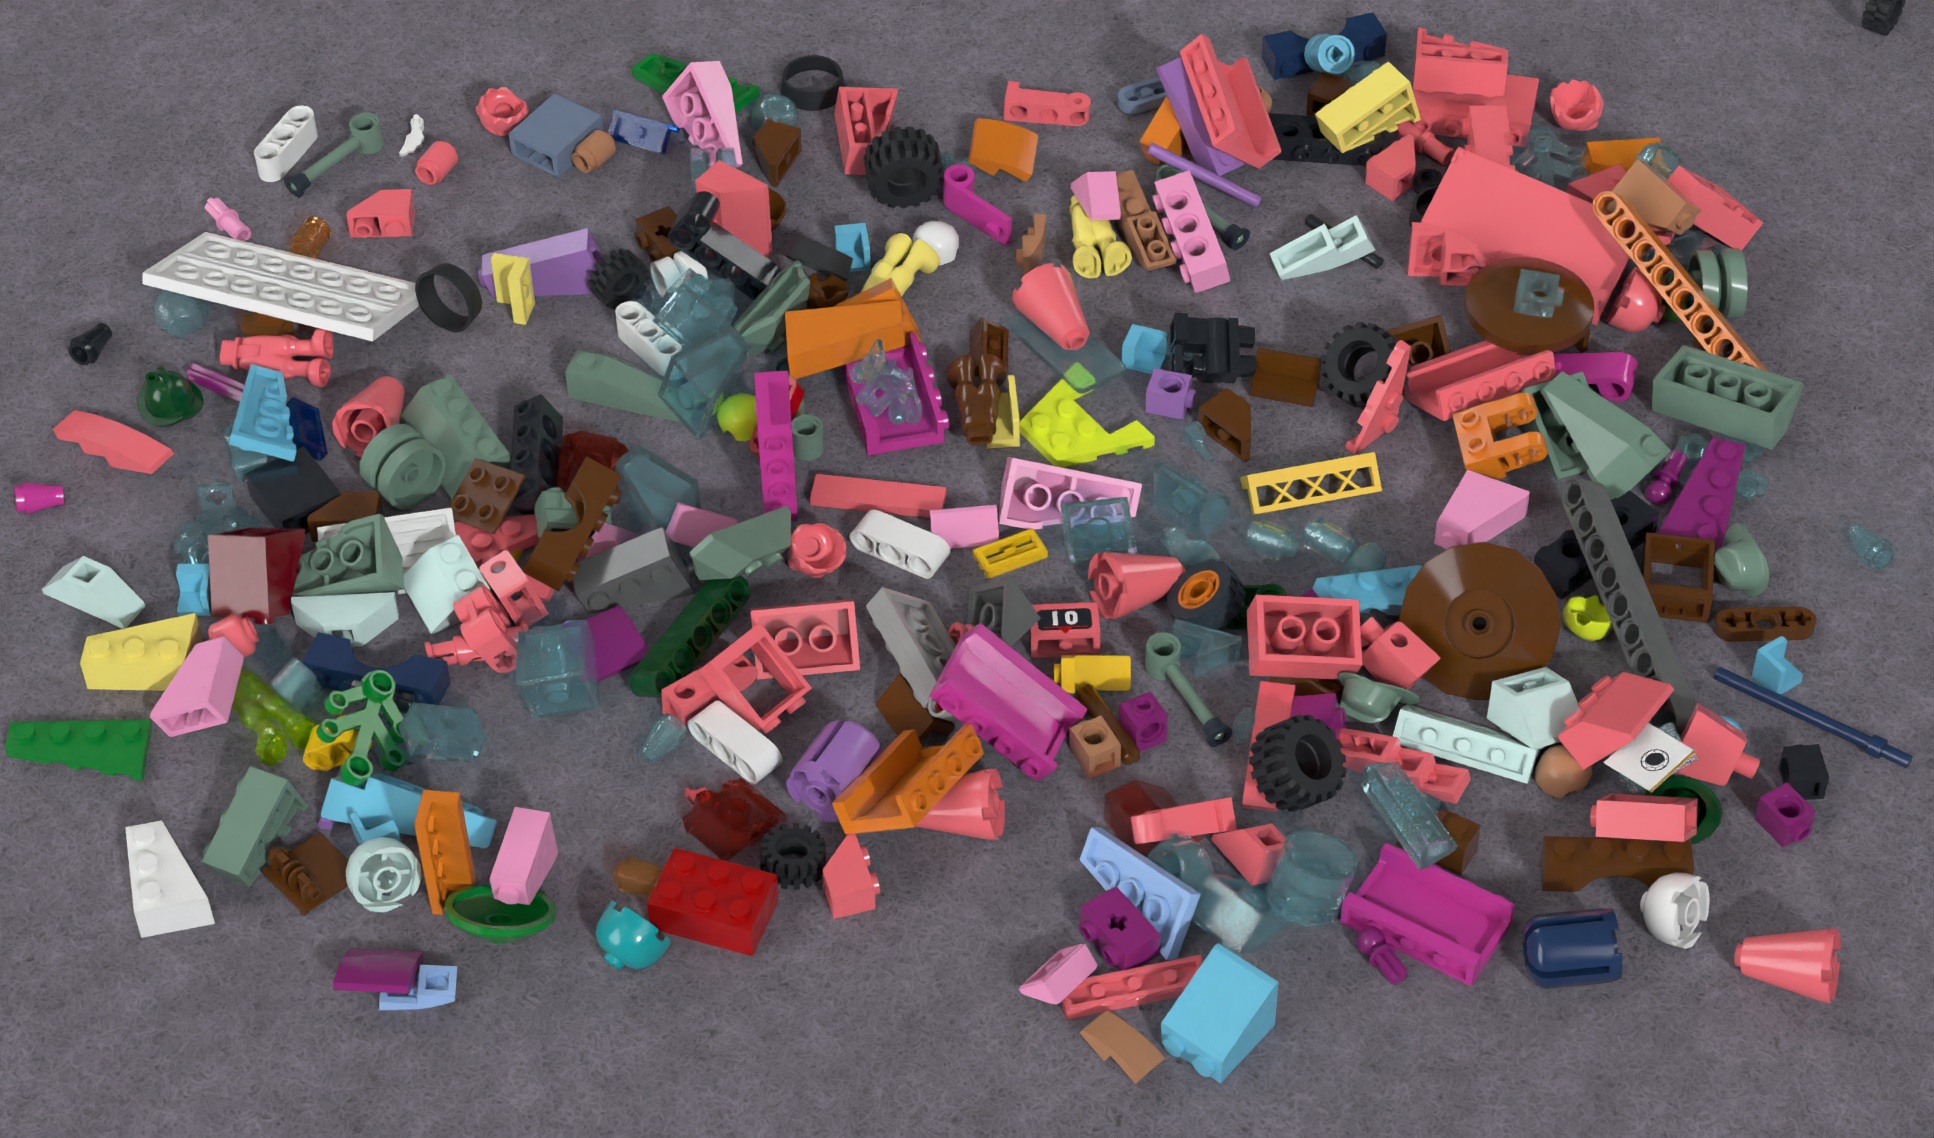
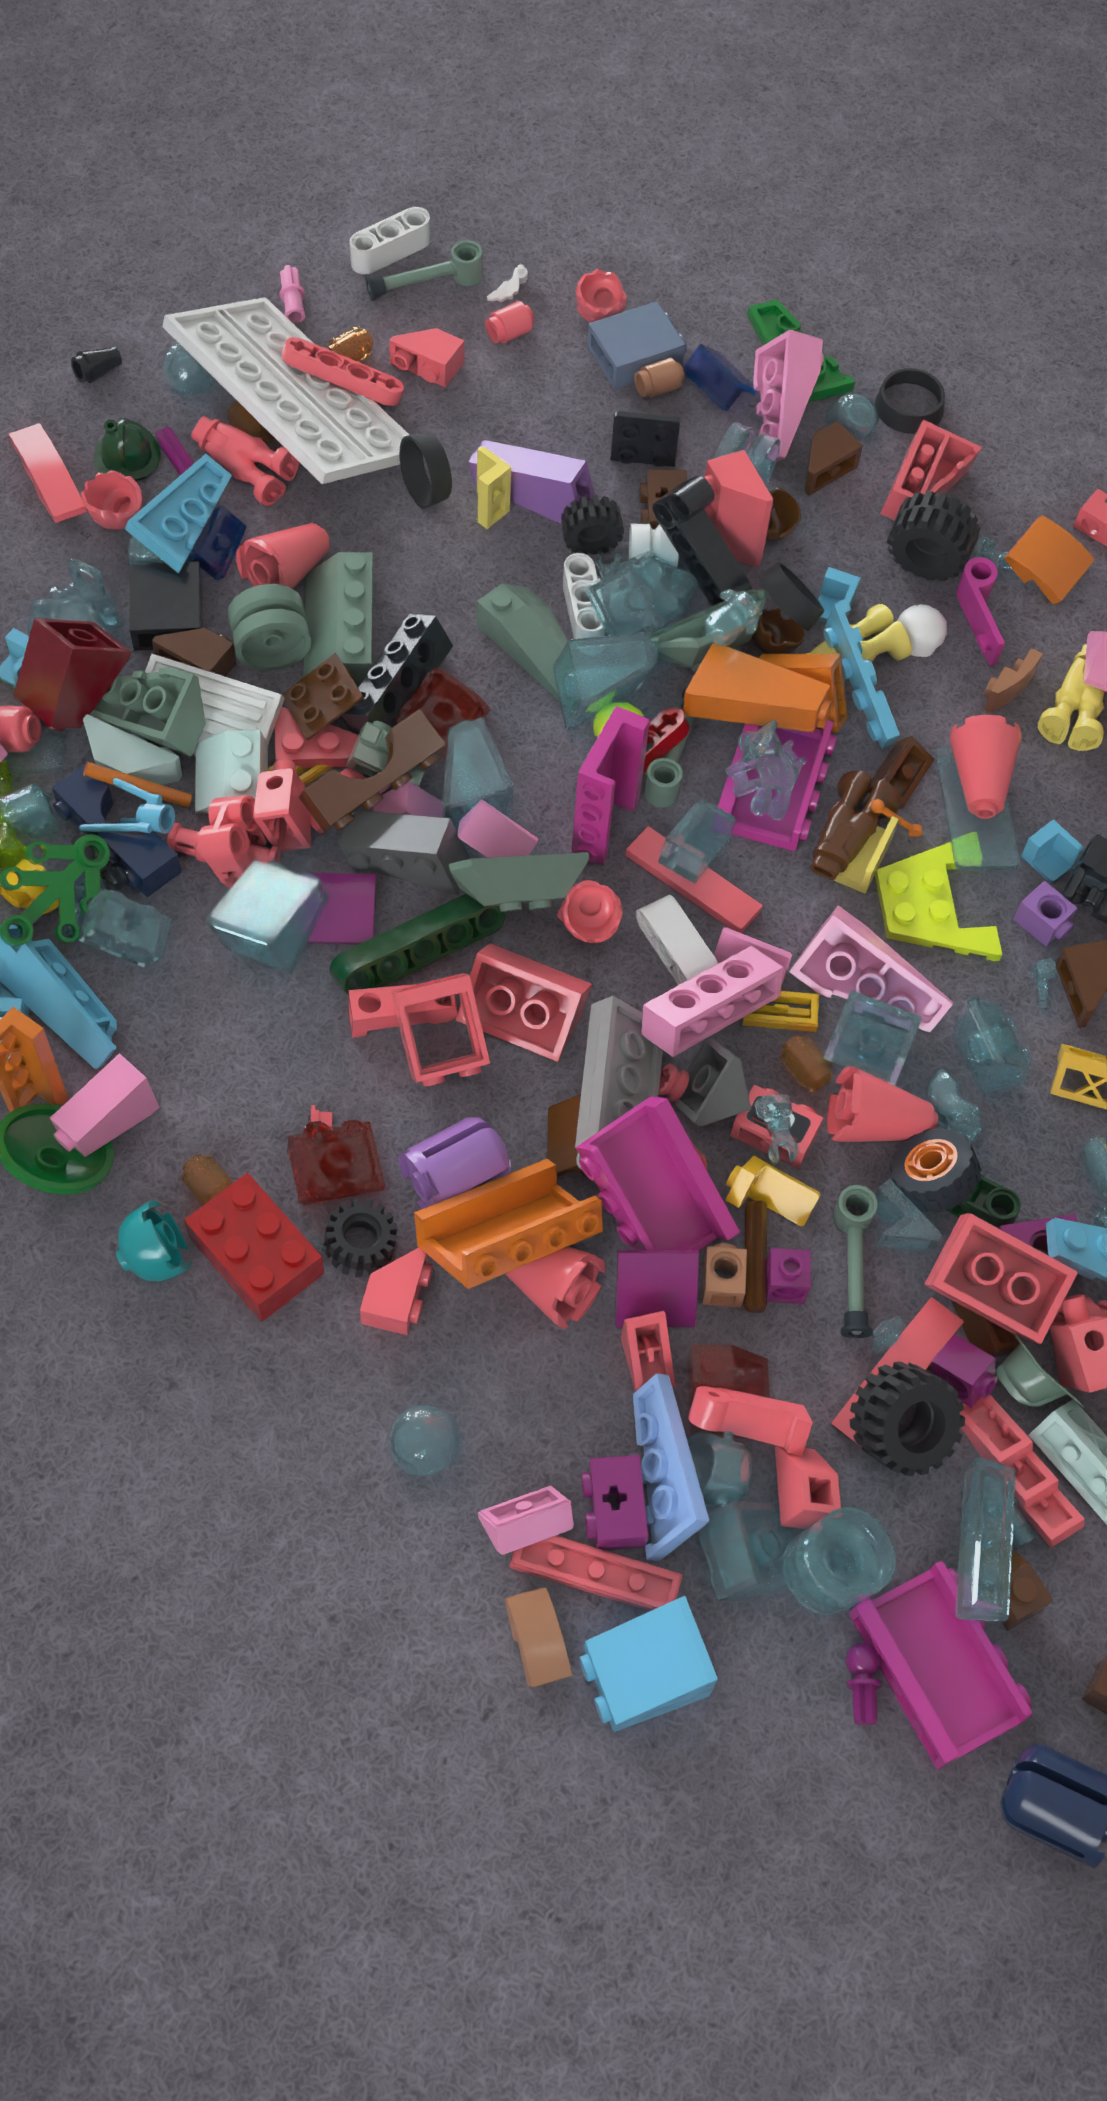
camera: 25 degrees right, 15 degrees up
clear light blue cone [637,713,687,766] -> none
white beam [688,701,783,784] -> none
clear light blue brick [1246,520,1299,562] -> none
none -> medium azure plant [79,778,175,834]
none -> coral hair [81,471,143,530]
none -> orange bar [83,762,192,808]
none -> coral beam [281,337,404,406]
none -> clear light blue hair [389,1405,462,1476]
none -> black bracket [610,411,681,467]
none -> magenta slope [615,1250,699,1327]
none -> coral slope [621,1311,676,1392]
none -> bright pink brick [641,946,783,1057]
none -> clear light blue panel [658,798,736,883]
none -> clear light blue animal [704,590,762,646]
none -> clear light blue piece [755,1094,798,1164]
none -> clear orange brick [780,1035,834,1092]
none -> medium azure wing [823,598,900,749]
none -> orange hinge [870,799,923,837]

